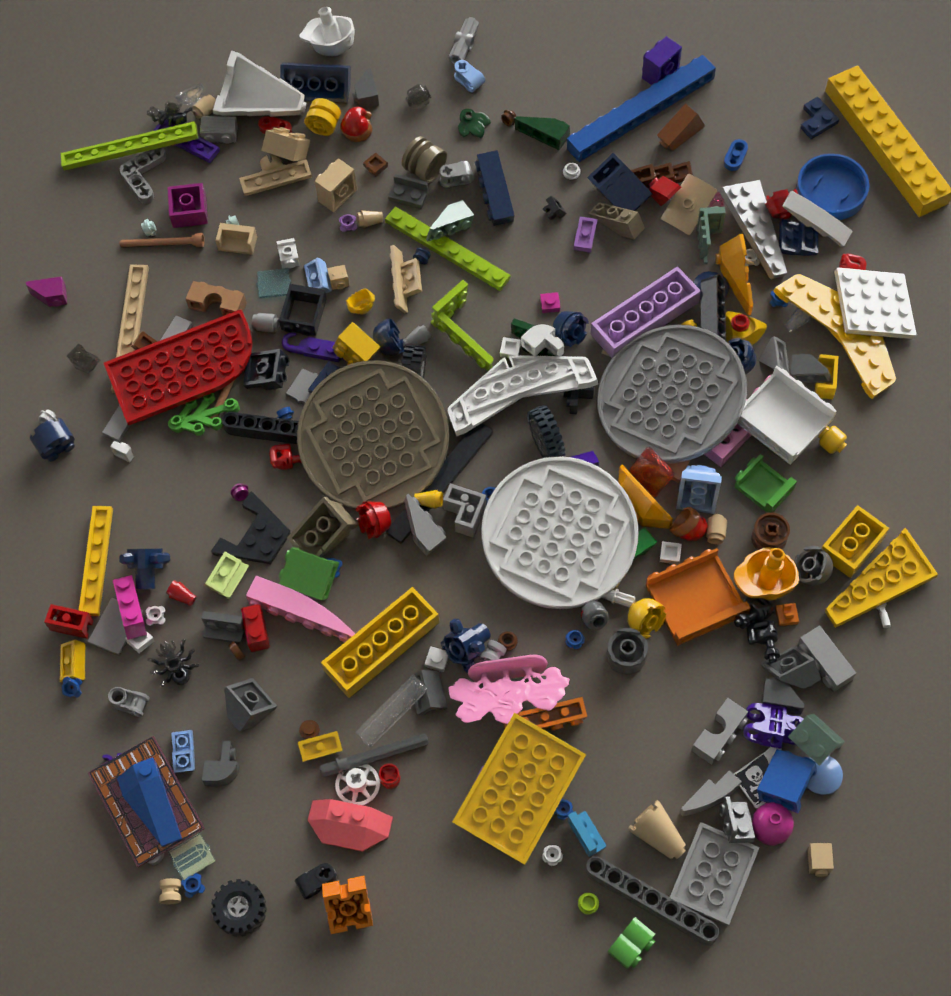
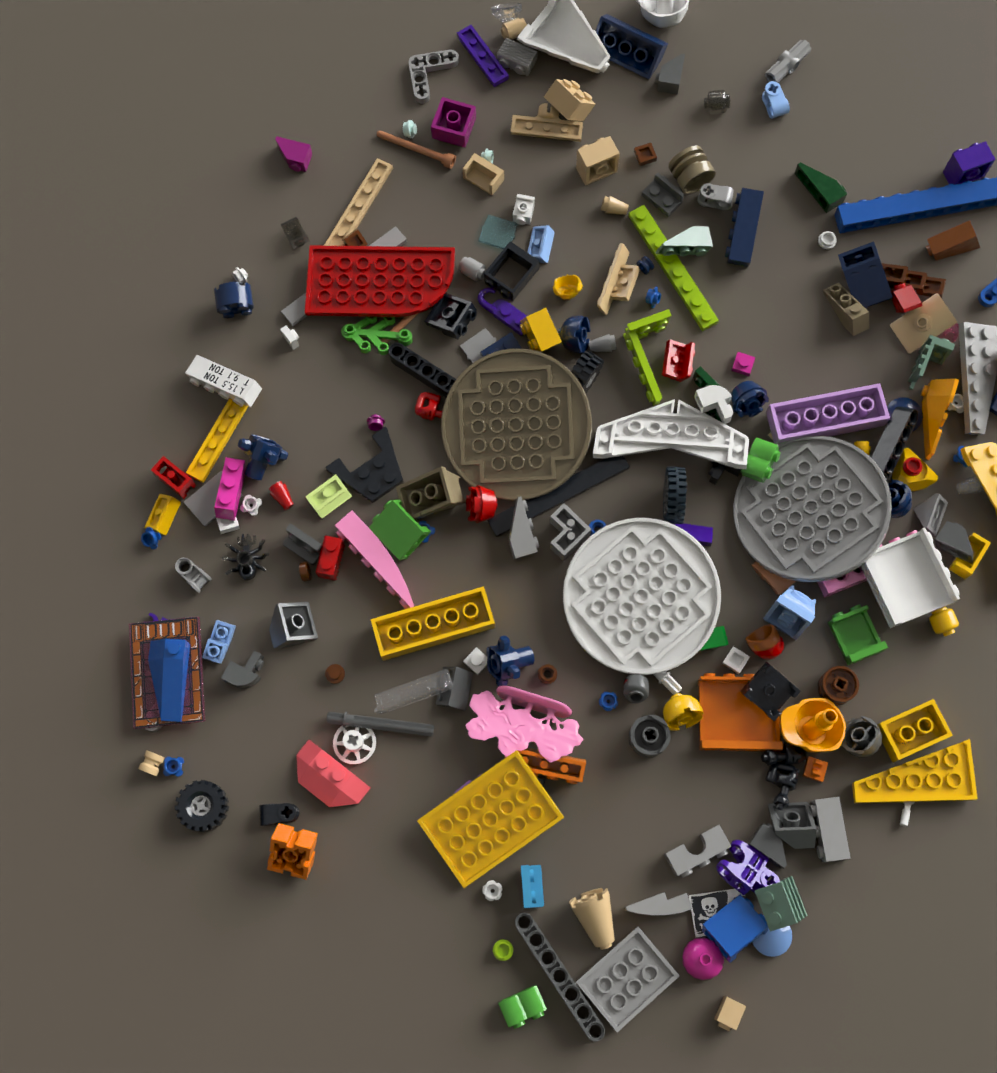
camera: 25 degrees right, 10 degrees up
lime plate [61,121,198,171] -> none
animal [147,101,192,127] -> none
clear light blue piece [168,833,216,880] -> none
medium nougat arch [186,281,247,316] -> none
red plate [258,116,292,134] -> none
blue plate [276,407,294,420] -> none
yellow plate [298,731,343,762] -> none
yellow wheel [304,98,341,136] -> none
tan bracket [327,265,349,290] -> none
medium lavender plate [339,214,357,232] -> none
red piece [340,107,372,142] -> none
red wheel [379,763,401,789] -> none
yellow cone [414,490,443,509] -> none
dark green plate [458,109,491,138] -> none
light grey wheel [480,640,507,662] -> none
white plate [500,337,521,358] -> none
reddish brown plate [501,110,516,126] -> none
black tile [543,196,567,220] -> none
blue plate [554,799,573,820] -> none
medium lavender plate [573,217,597,253] -> none
light orange wedge [618,464,673,529] -> none
clear red plate [628,447,675,499] -> none
tan brick [706,514,727,544] -> none
bracket [719,796,755,843] -> none
none -> white brick [185,355,262,407]
none -> blue plate [646,287,661,308]
none -> red bracket [662,339,695,382]
none -> bright green brick [741,437,781,483]
none -> black panel [741,661,801,721]

